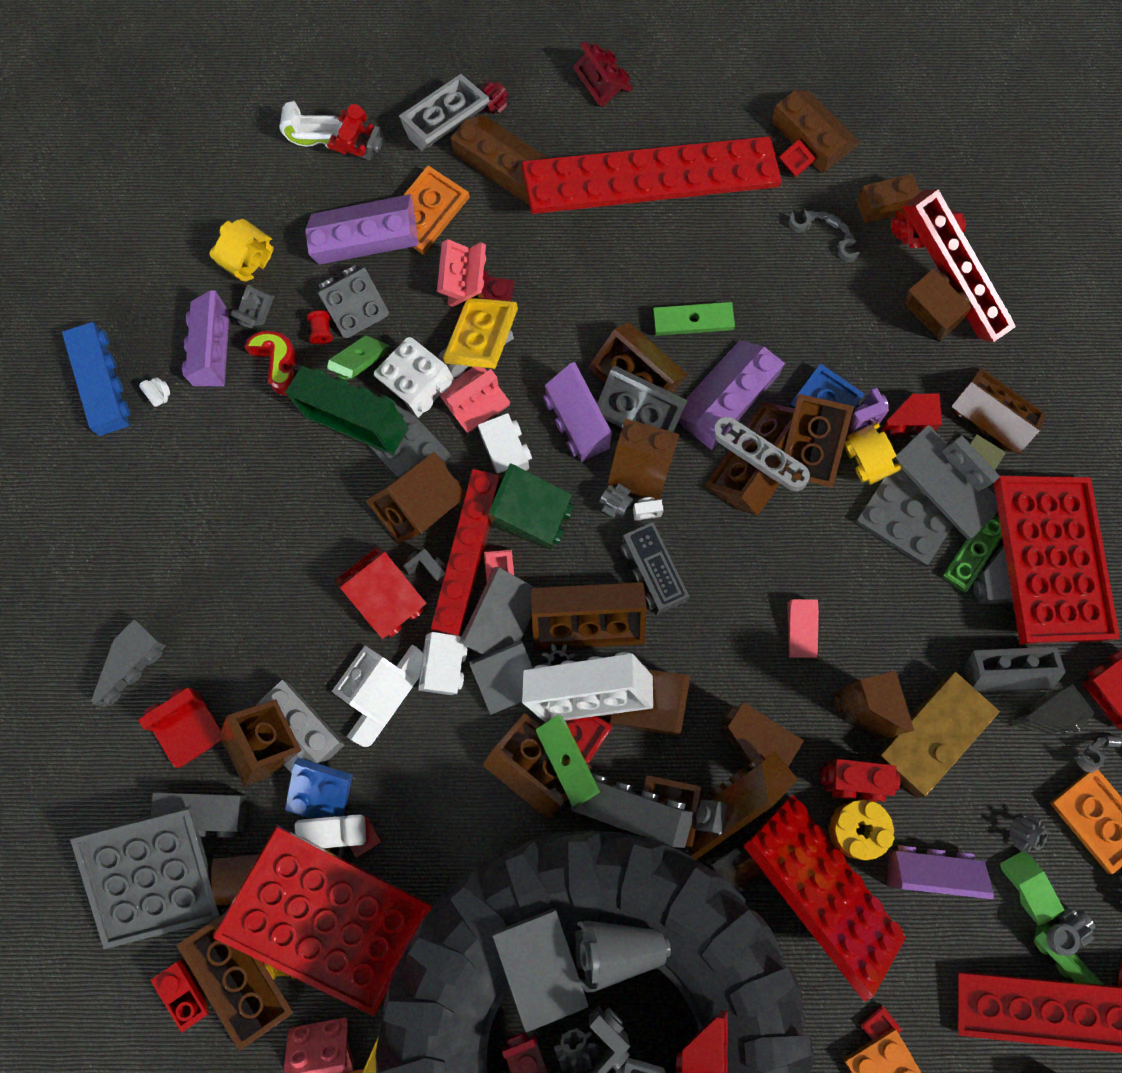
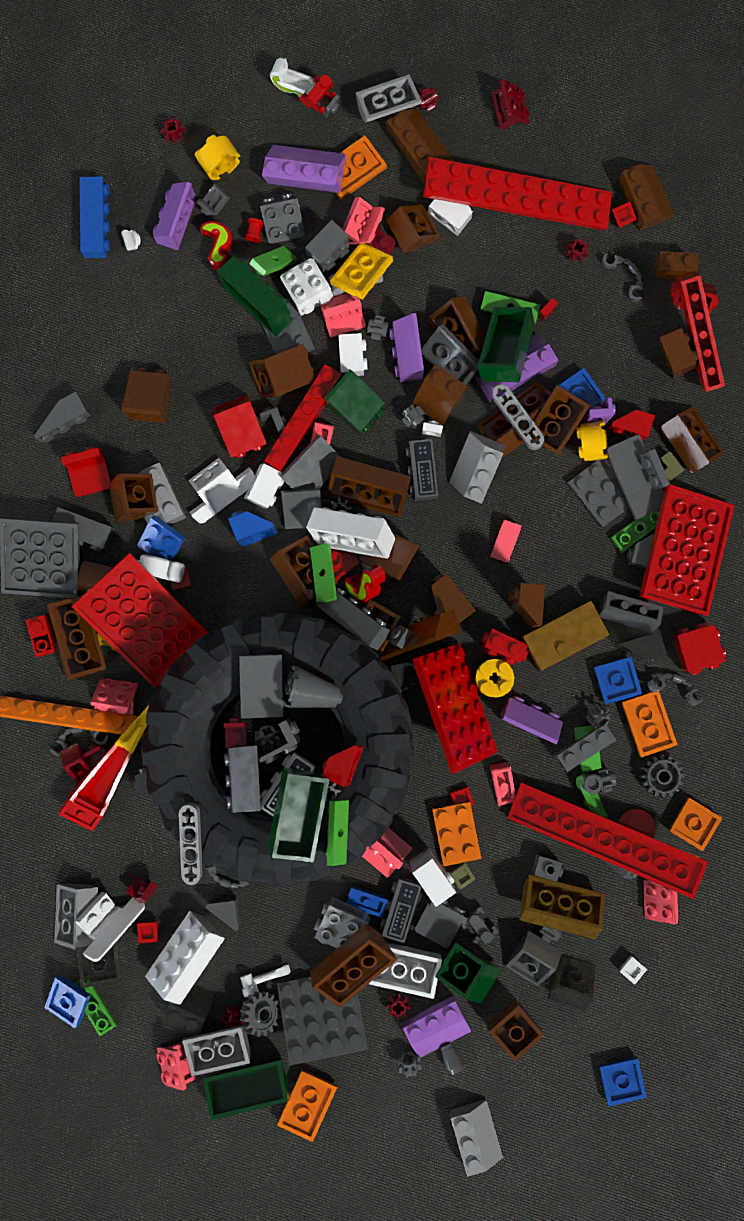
camera: 15 degrees right, 10 degrees up
none -> reddish brown slope [122,368,171,423]
none -> dark red gear [161,117,185,144]
none -> blue slope [228,510,278,547]
none -> dark grey brick [305,220,349,275]
none -> red animal [345,565,386,602]
none -> dark grey gear [367,315,389,340]
none -> reddish brown slope [386,204,441,253]
none -> white brick [428,199,473,236]
none -> light grey slope [449,431,506,504]
none -> dark green piece [478,307,535,383]
none -> coral slope [490,762,516,806]
none -> red tile [537,298,558,321]
none -> dark grey plate [556,723,616,772]
none -> dark red gear [566,238,590,263]
none -> blue plate [593,657,642,704]

